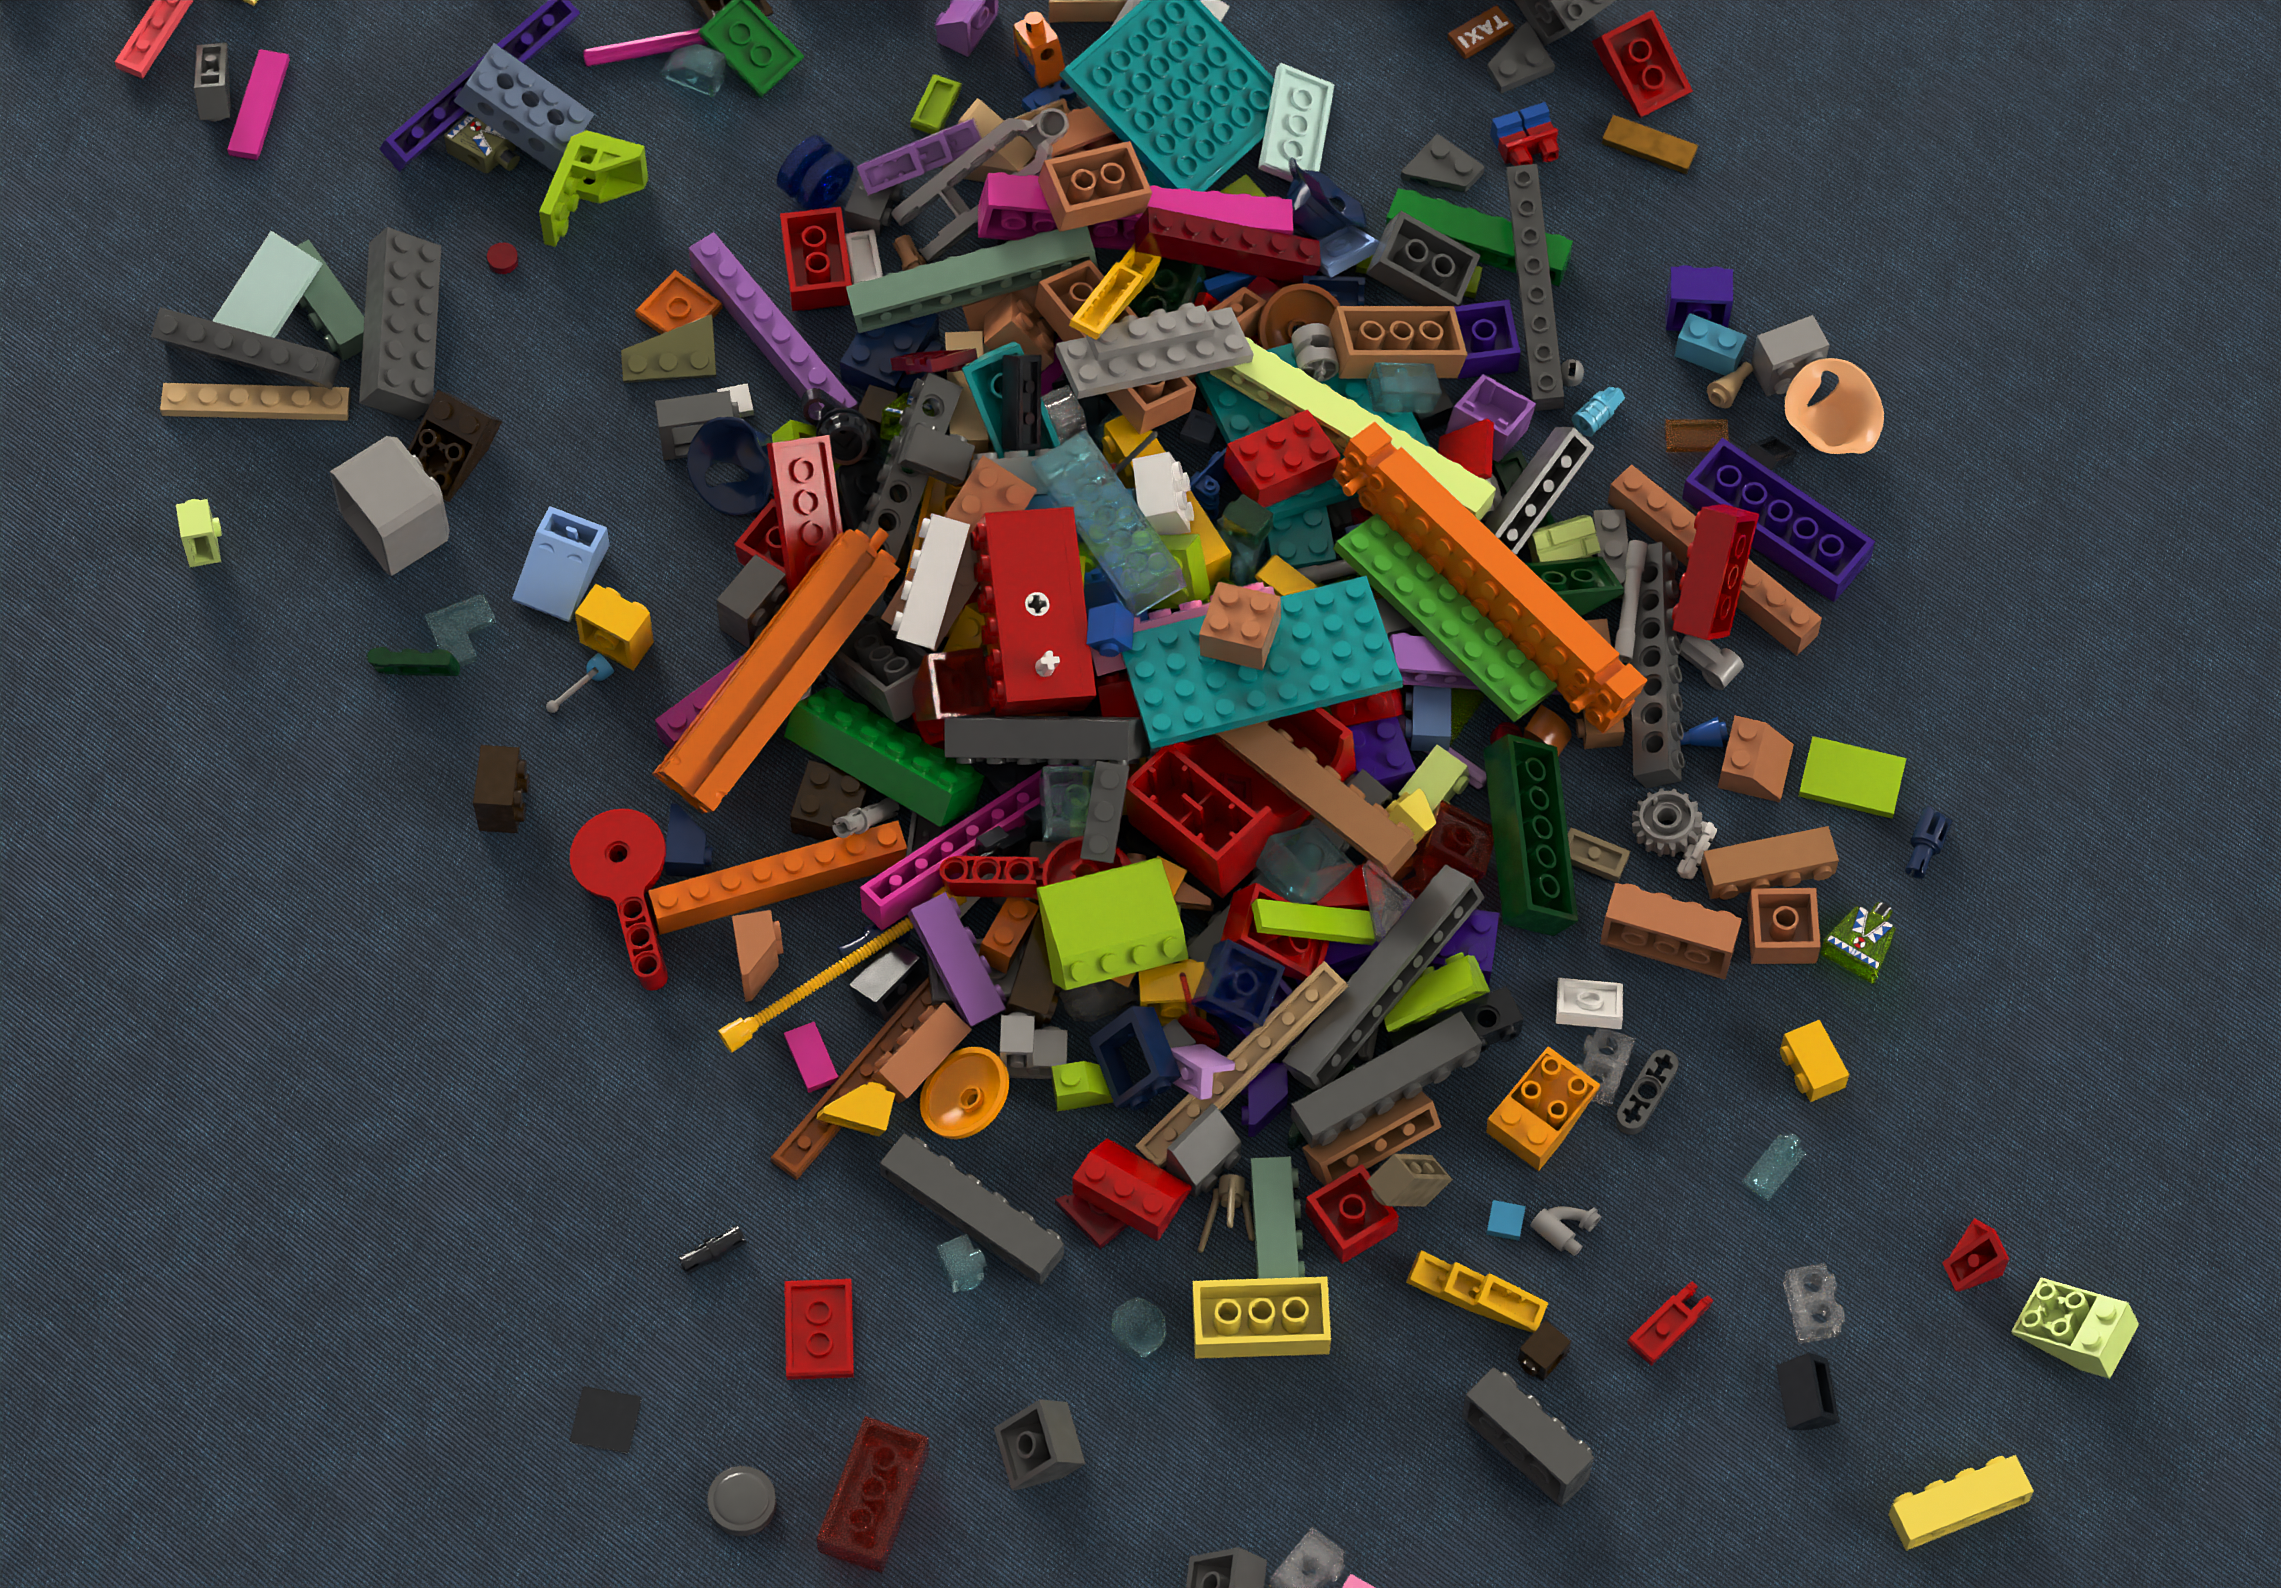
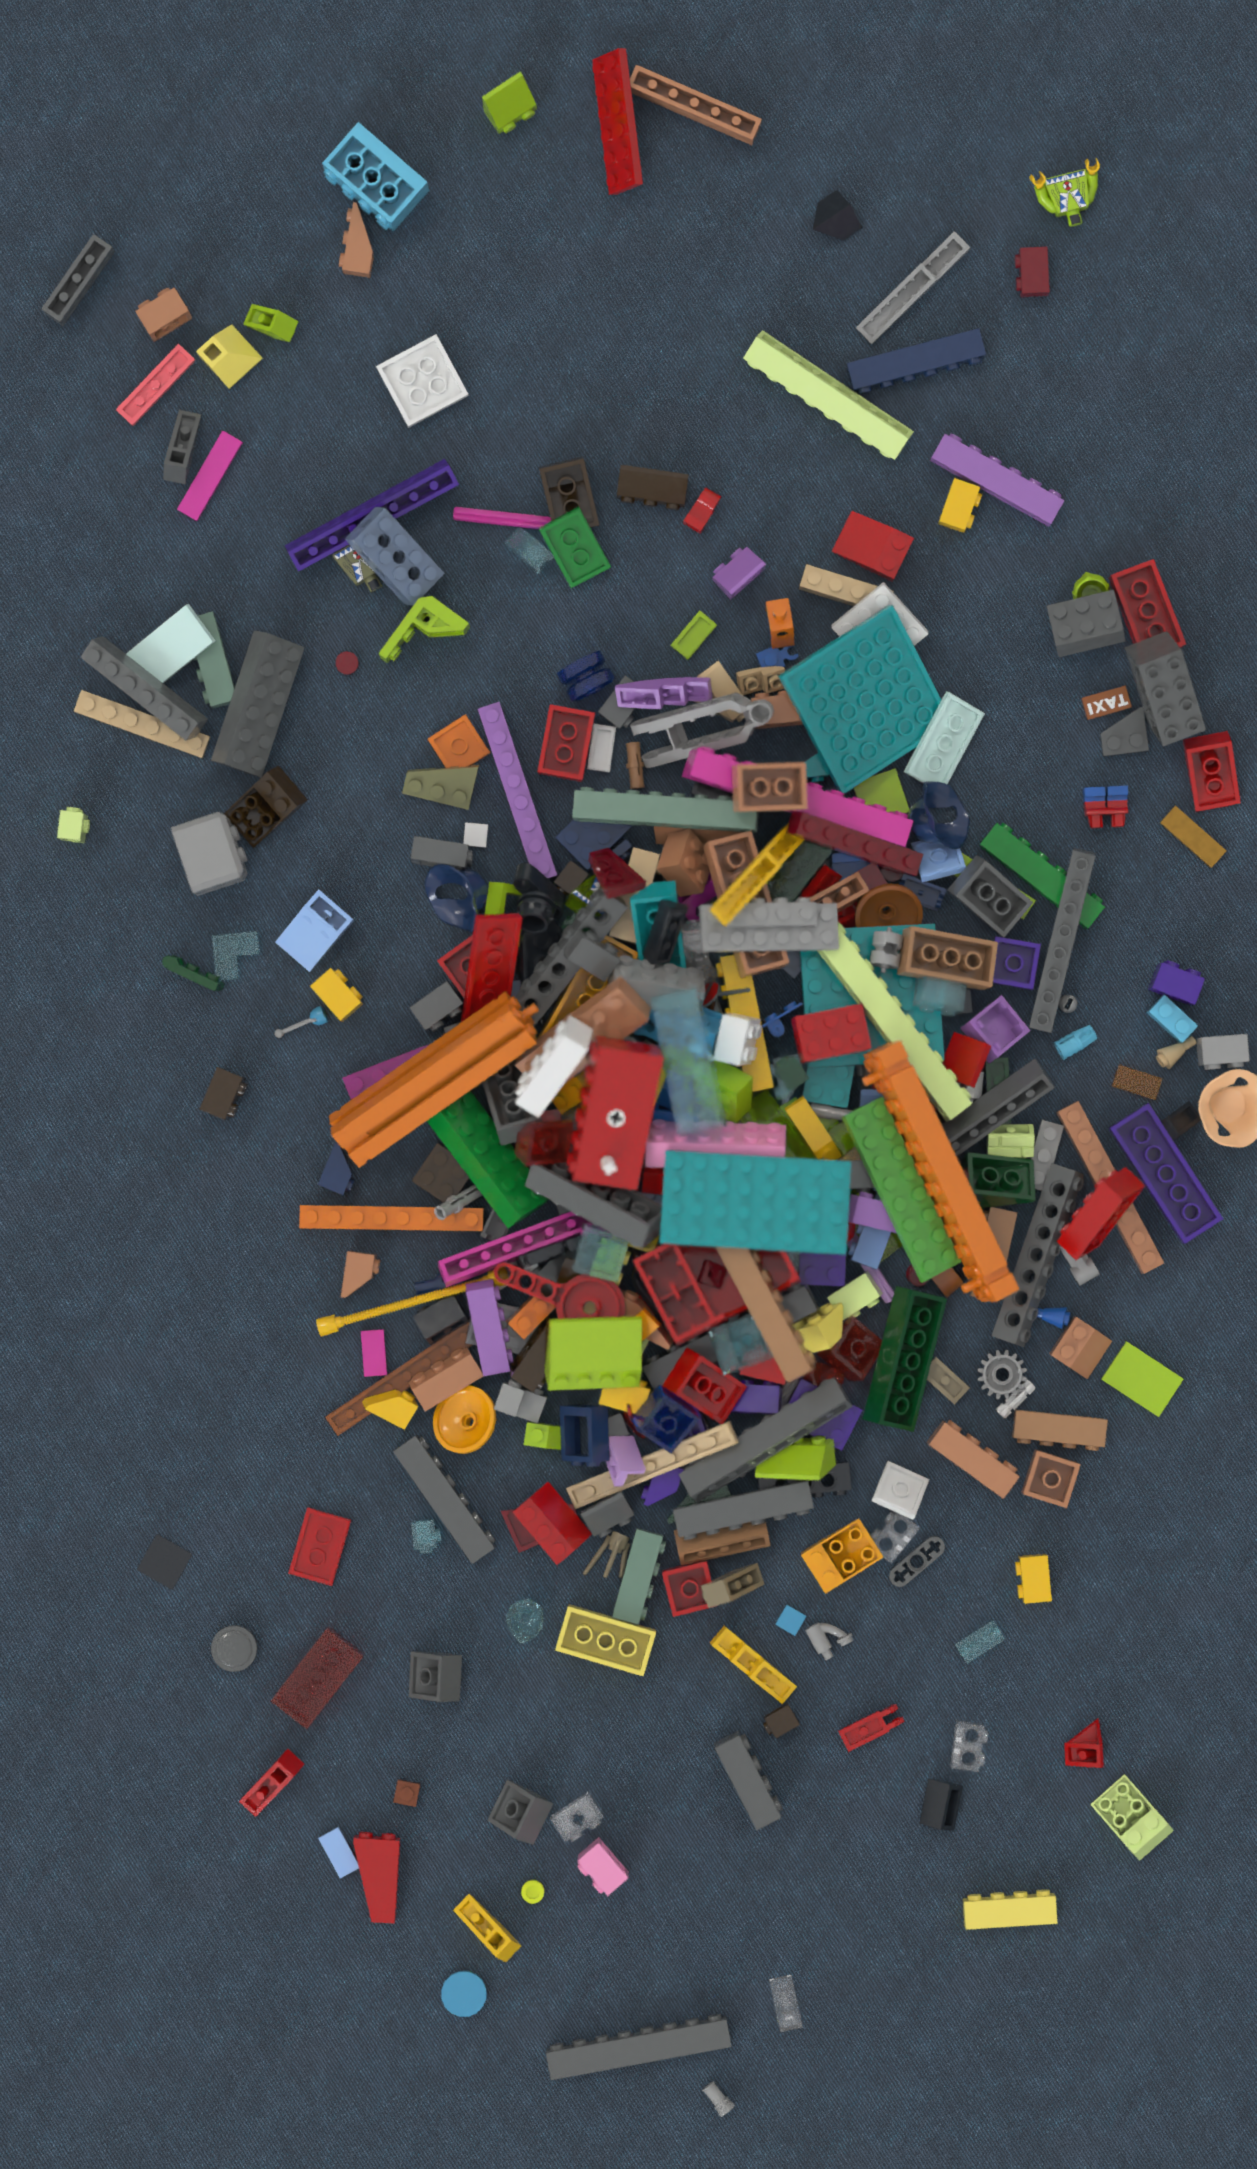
camera: 20 degrees right, 25 degrees up
red beam [570,809,668,991] -> none
black pin [678,1225,747,1275] -> none
dark grey plate [1080,761,1130,864] -> none
blue brick [1087,602,1134,657] -> none
nougat brick [1199,582,1281,670] -> none
lime tile [1251,899,1377,945] -> none
clear tile [1362,860,1415,943] -> none
dark grey wing [1400,134,1485,193] -> none
light grey piece [1615,540,1647,663] -> none
clear neon green torso [1820,902,1896,984] -> none
dark blue arm [1905,806,1953,879] -> none

